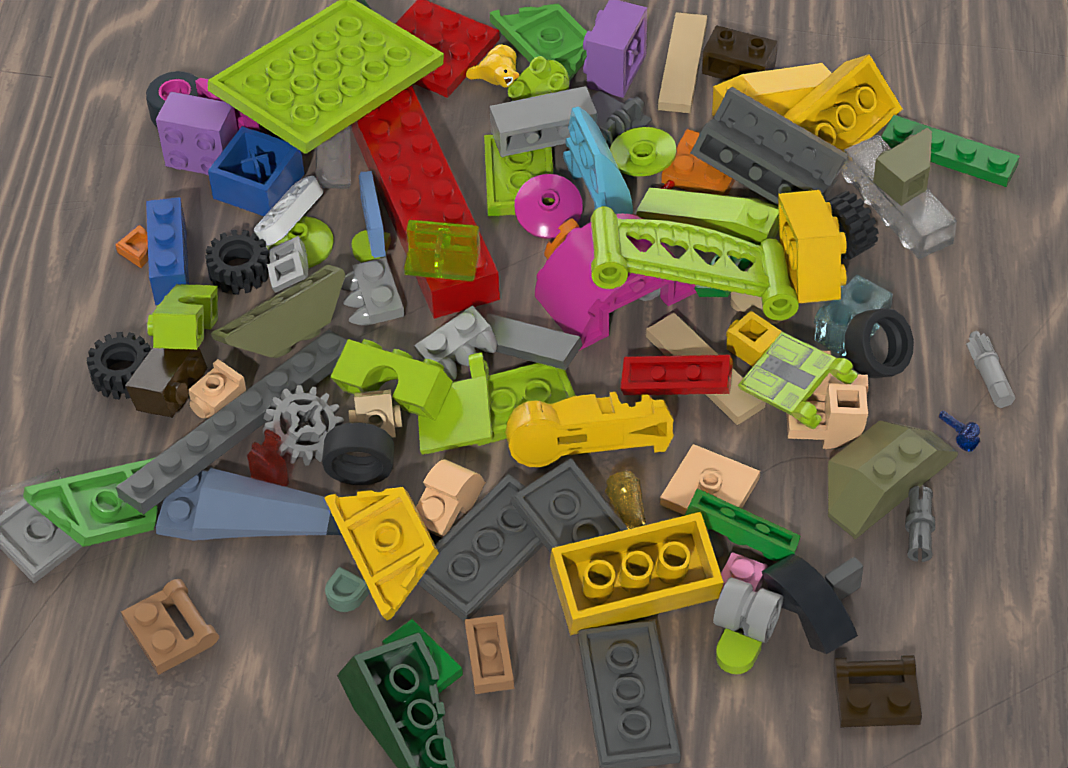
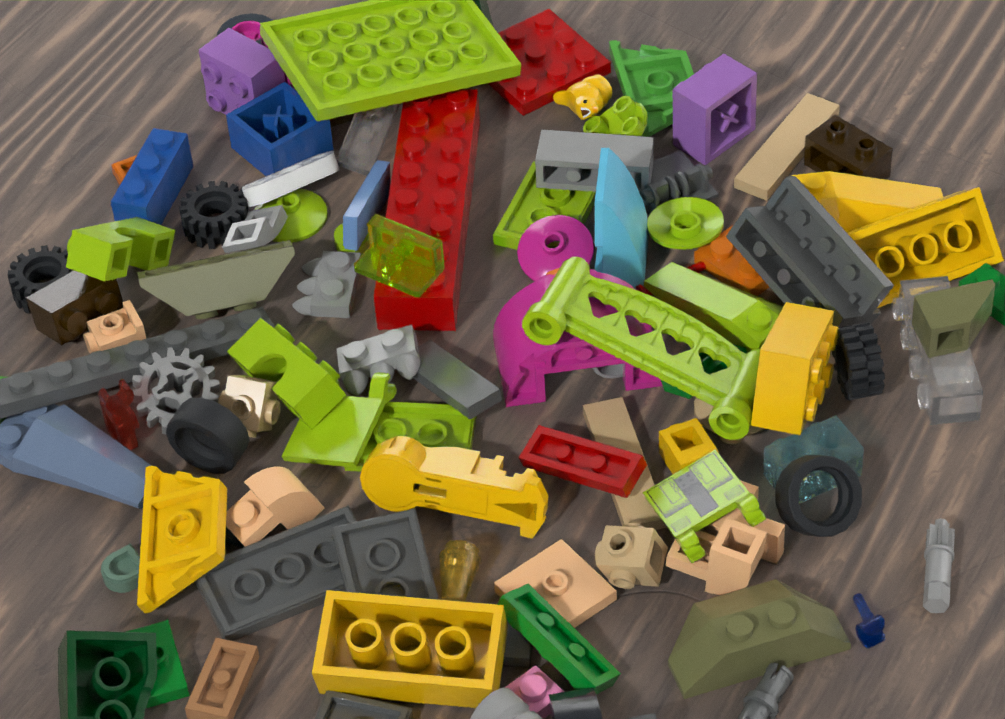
camera: 25 degrees right, 5 degrees down
none -> tan brick [595,523,668,589]

